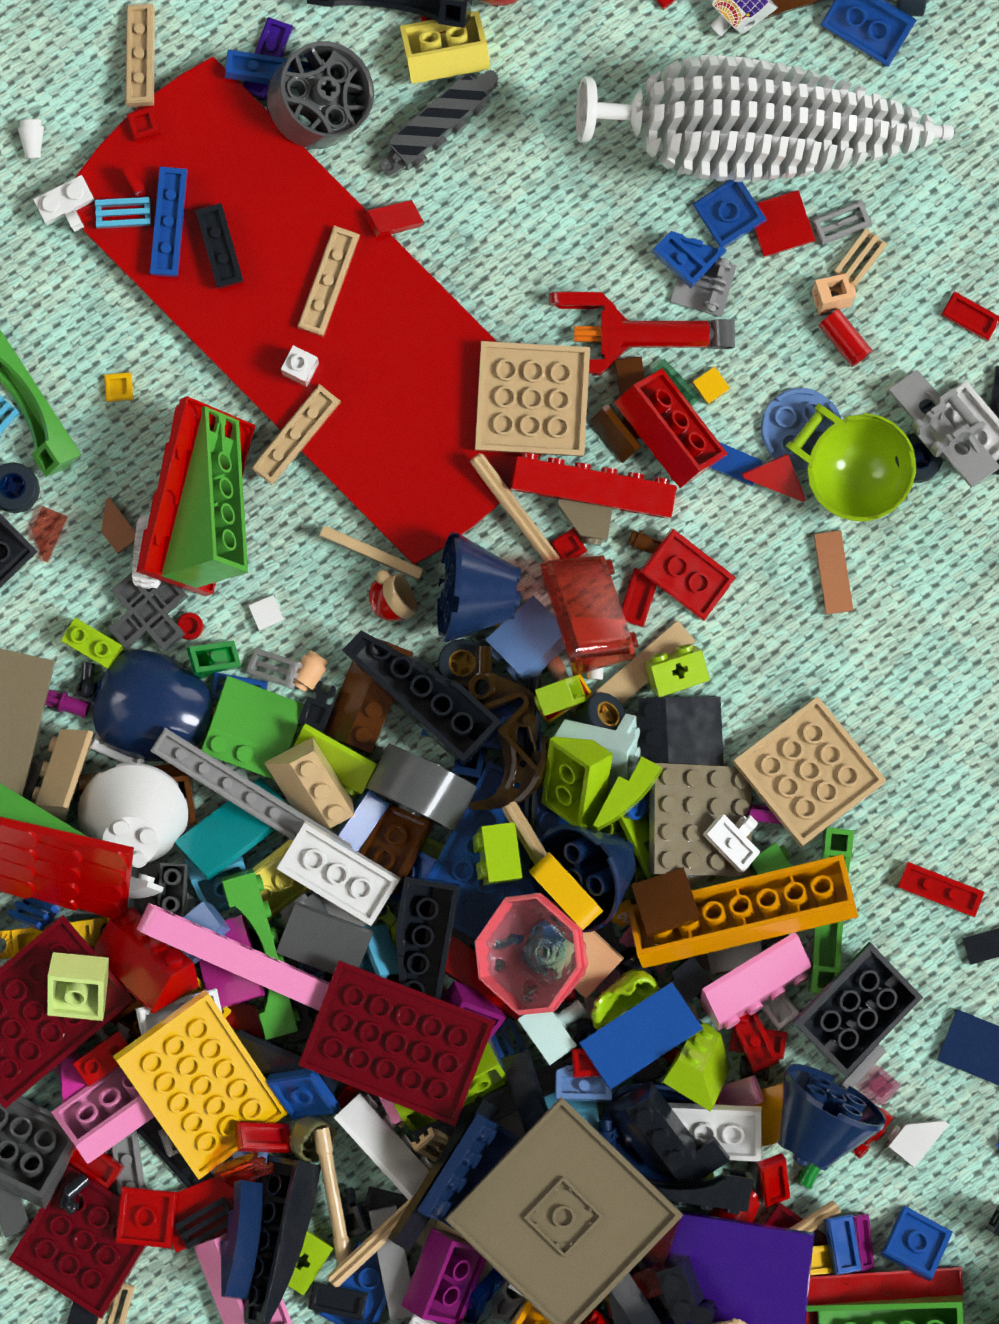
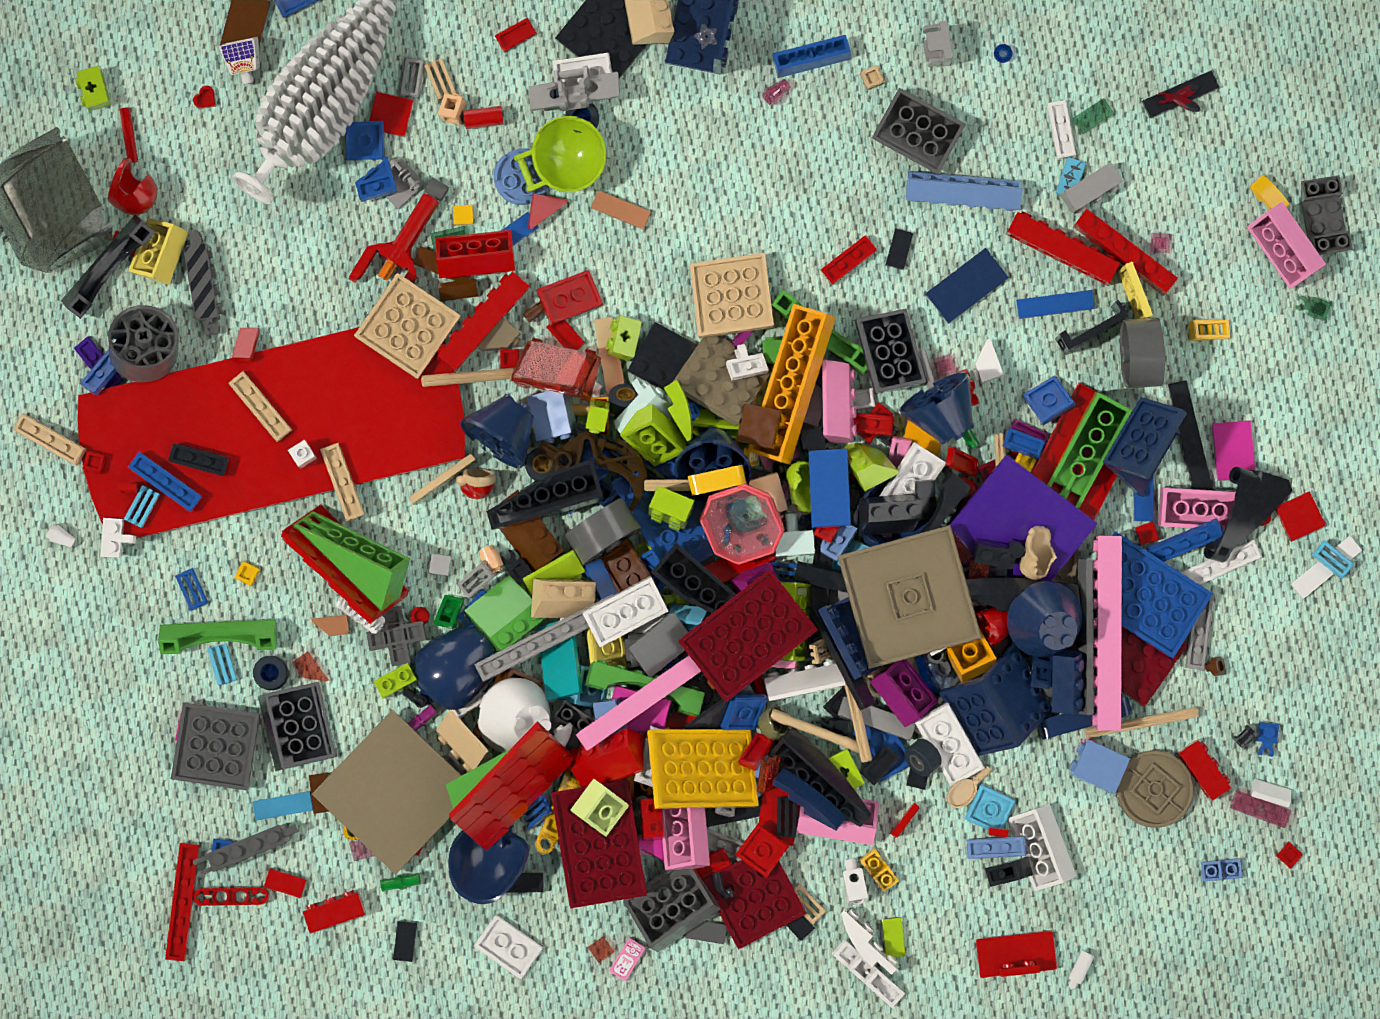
camera: 60 degrees left, 0 degrees up
none -> blue tile [175,568,209,611]

